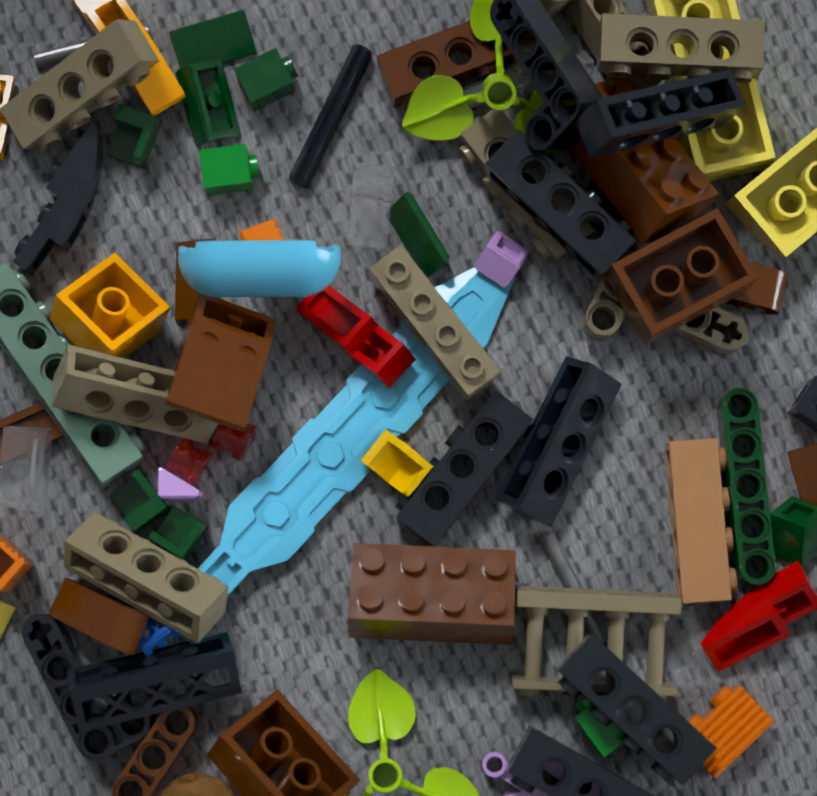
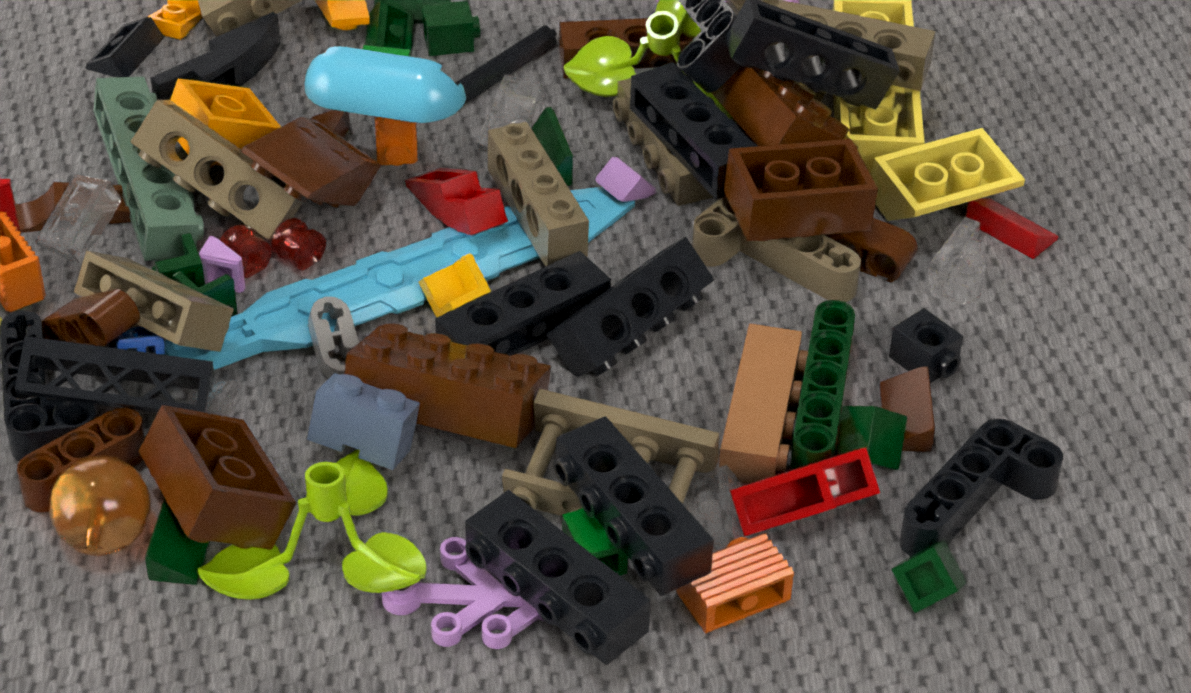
camera: 15 degrees right, 40 degrees down
dark green panel [108,104,161,169] -> none
none -> sand blue brick [307,373,420,470]
none -> light grey beam [308,297,359,378]

